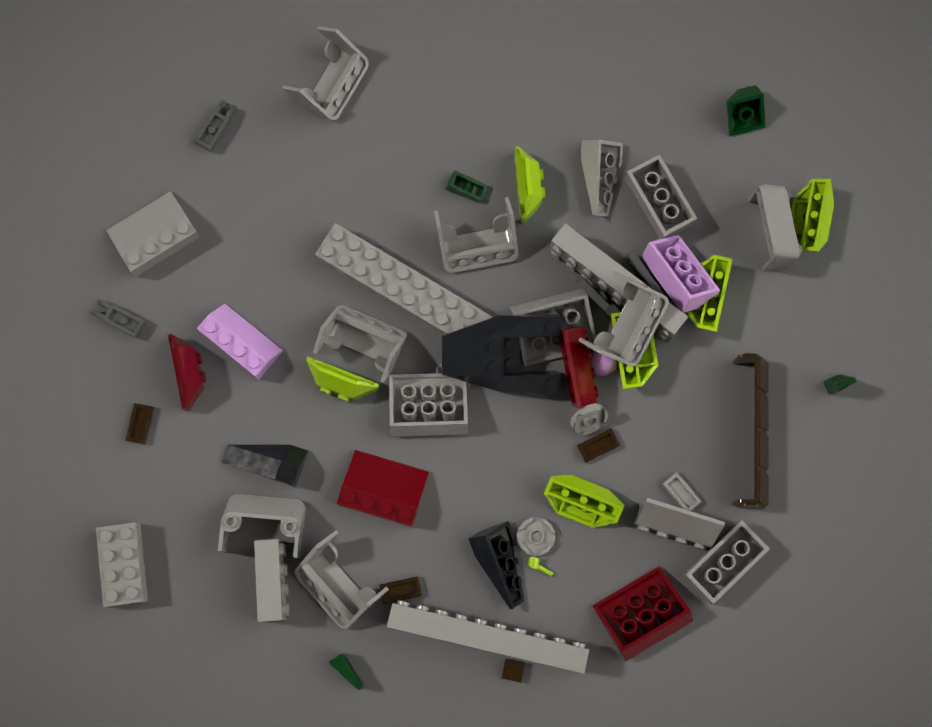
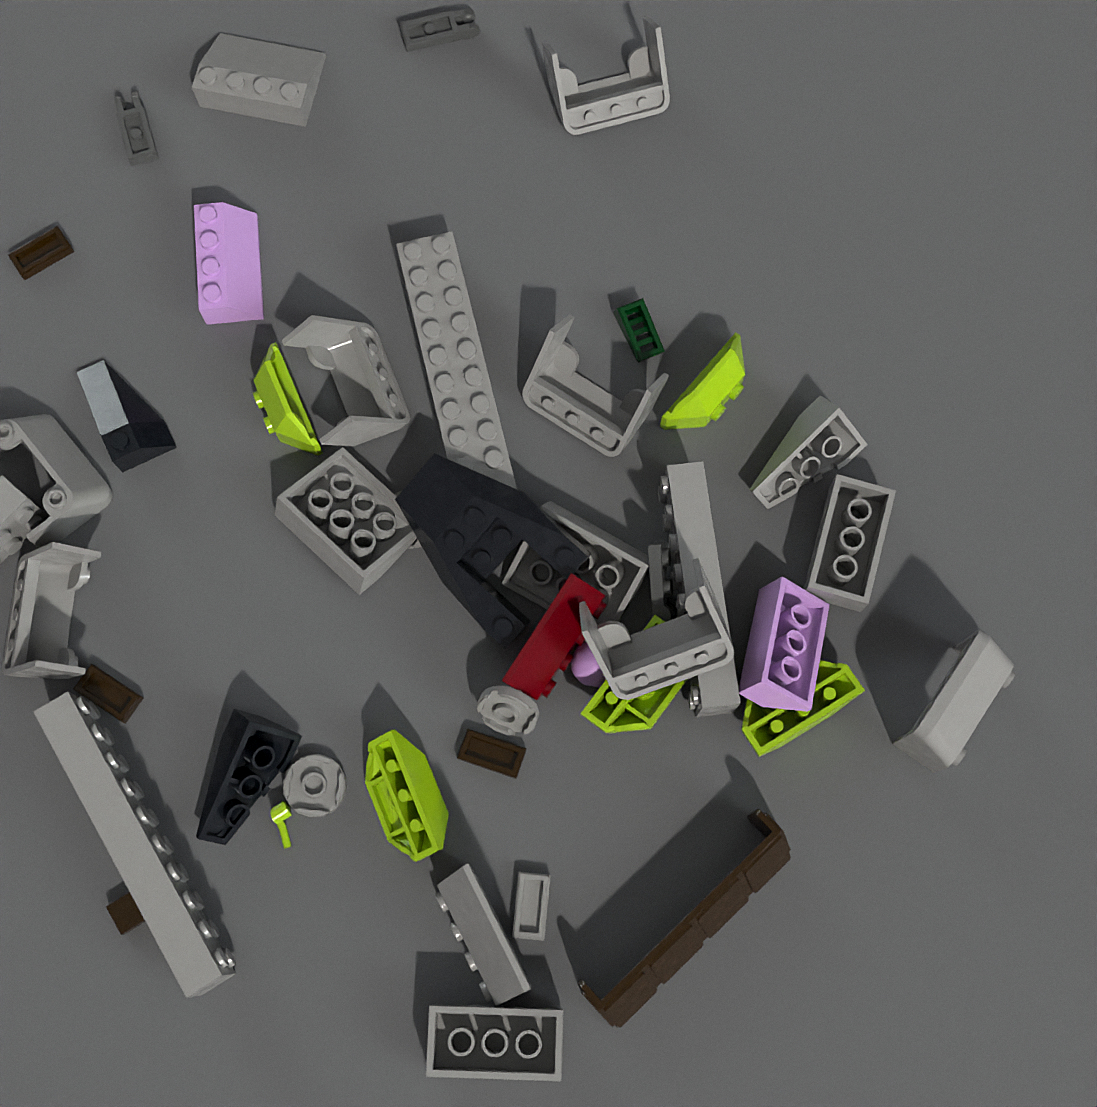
camera: 45 degrees right, 5 degrees down
dark red wedge [167,334,206,411] -> none
dark red slope [336,450,429,528] -> none
dark red slope [593,566,693,661] -> none
dark grey tile [626,250,665,295] -> none
dark green slope [726,85,766,136] -> none
lime wedge [791,179,834,252] -> none
dark green slope [823,374,856,395] -> none

